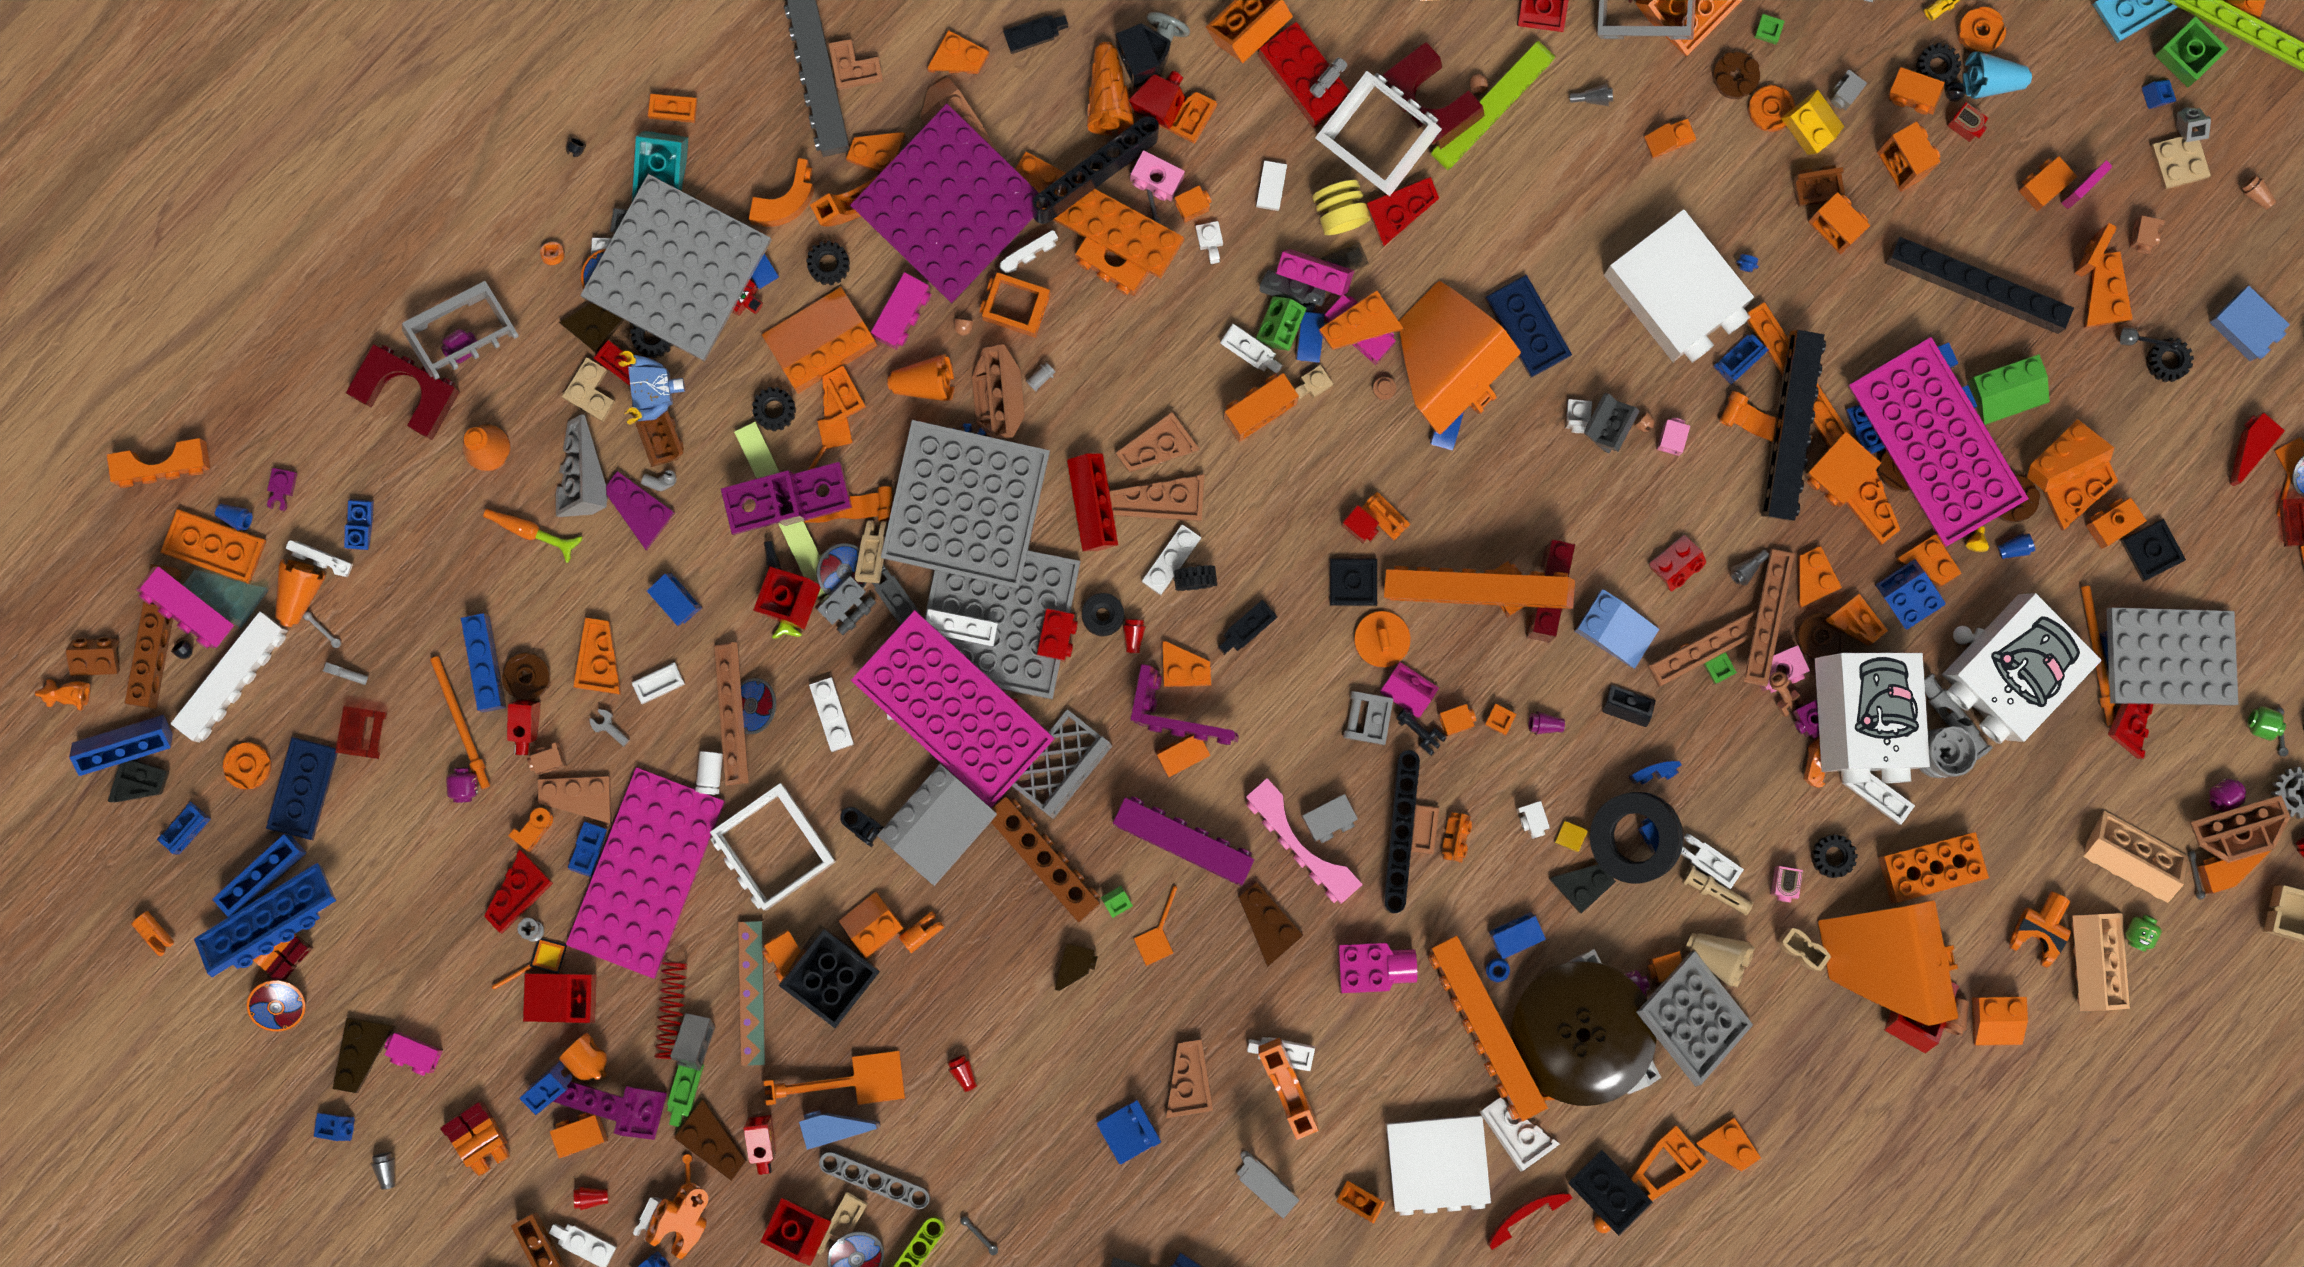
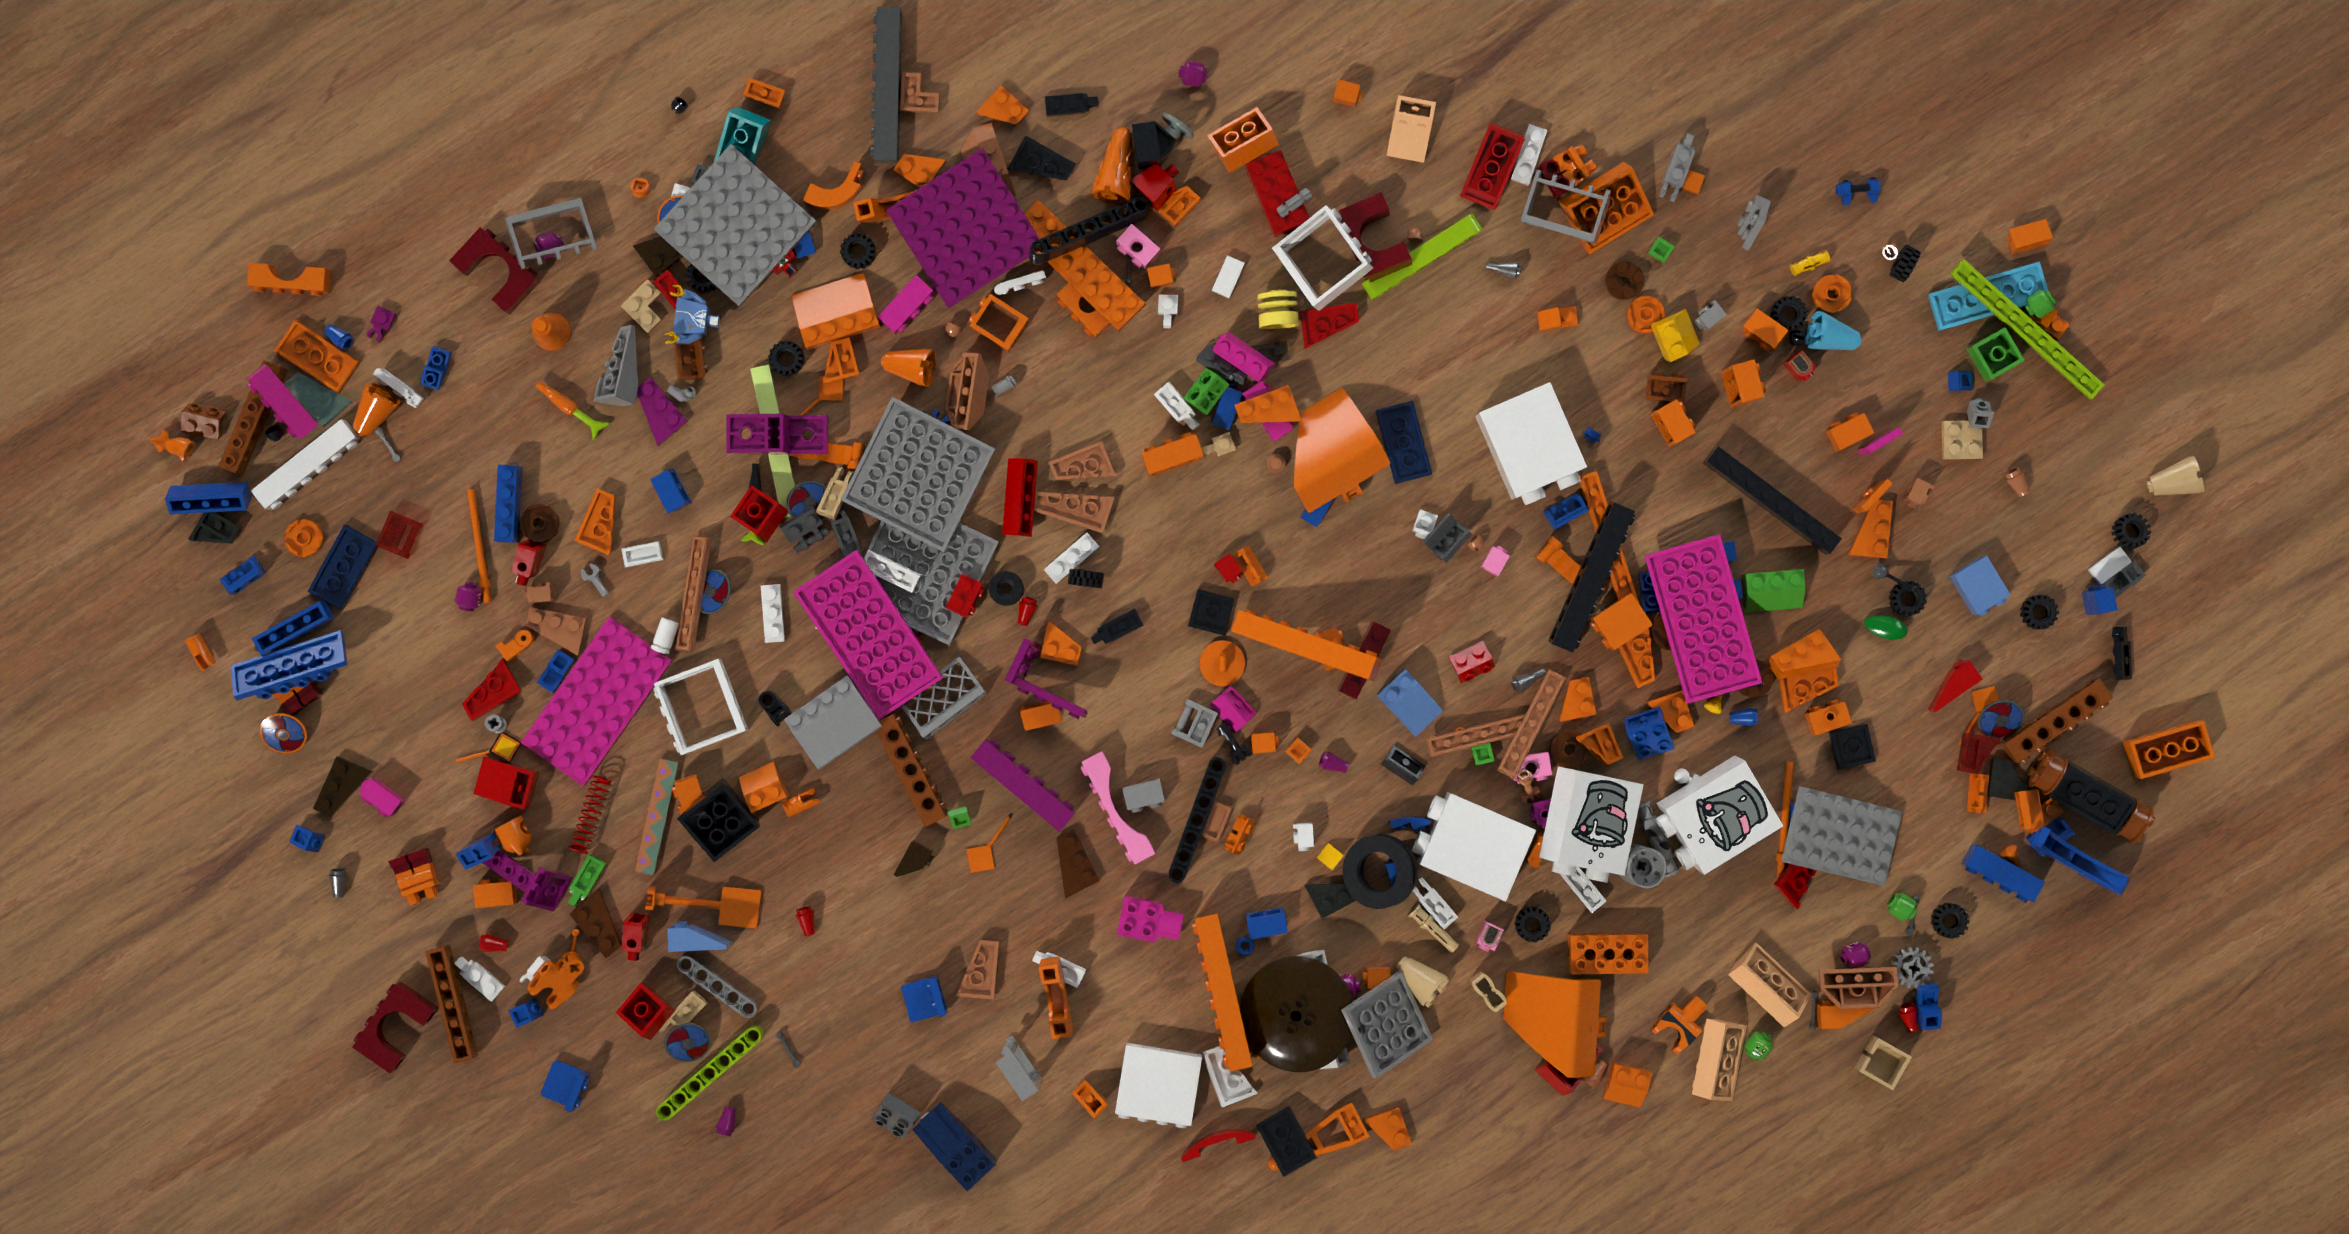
camera: 20 degrees right, 5 degrees up
light grey bar [323,662,368,685] -> none
dark grey hinge [670,1013,715,1071] -> none
none -> black wing [1007,135,1076,181]
none -> white brick [1412,792,1536,901]
none -> green arm [1864,616,1908,640]

